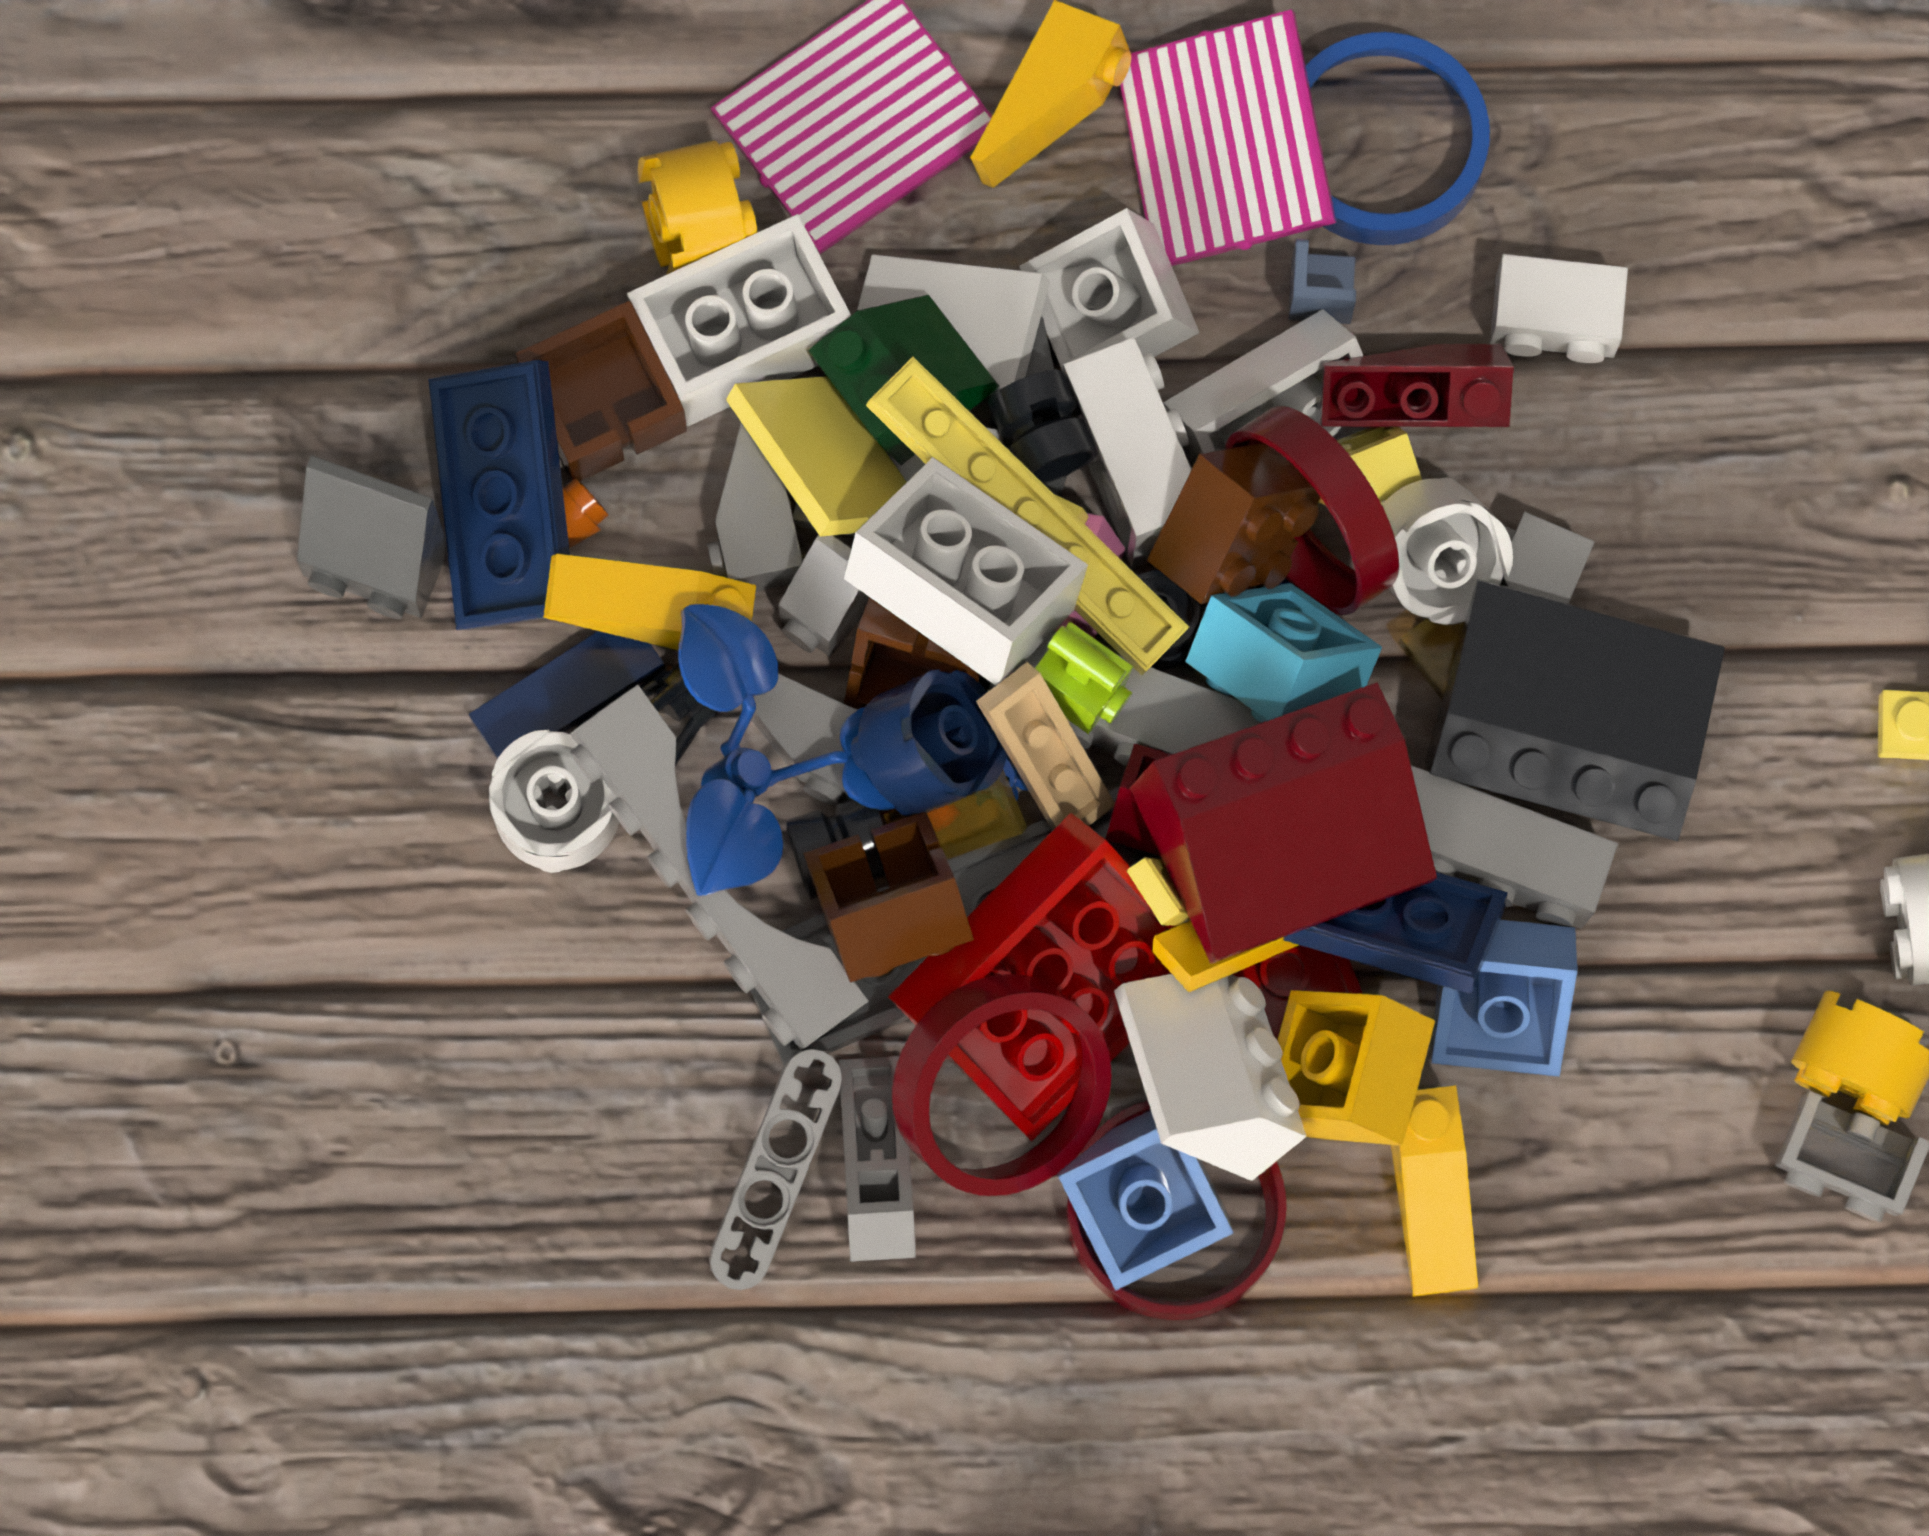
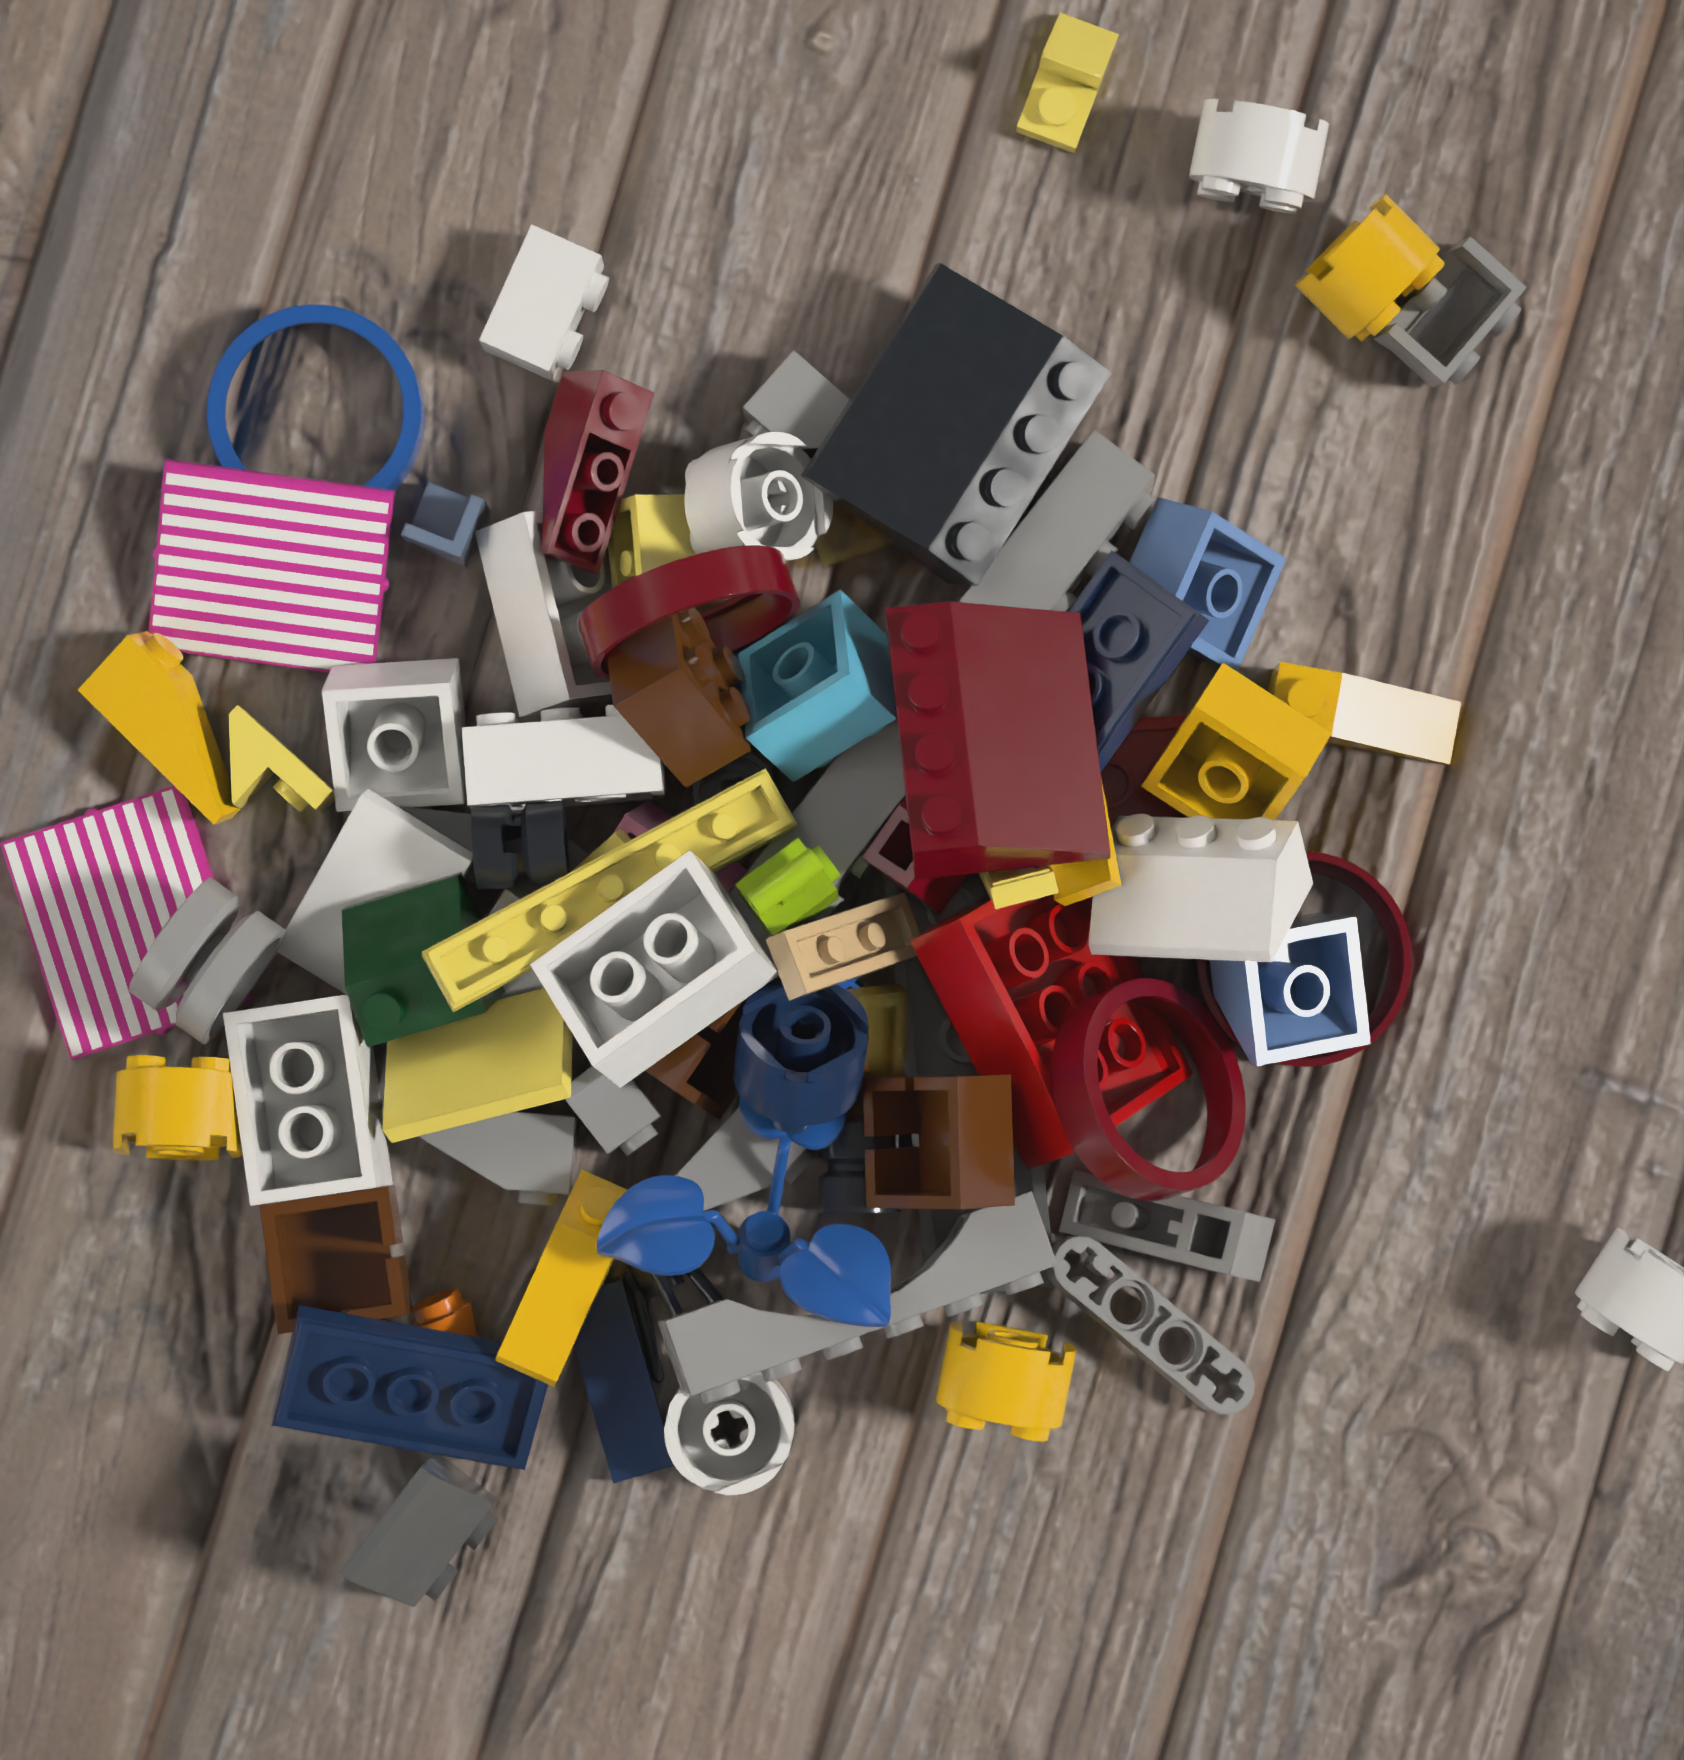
camera: 75 degrees left, 10 degrees up
none -> light grey wheel [128,877,286,1044]
none -> light yellow slope [229,705,335,813]
none -> yellow brick [935,1321,1077,1442]

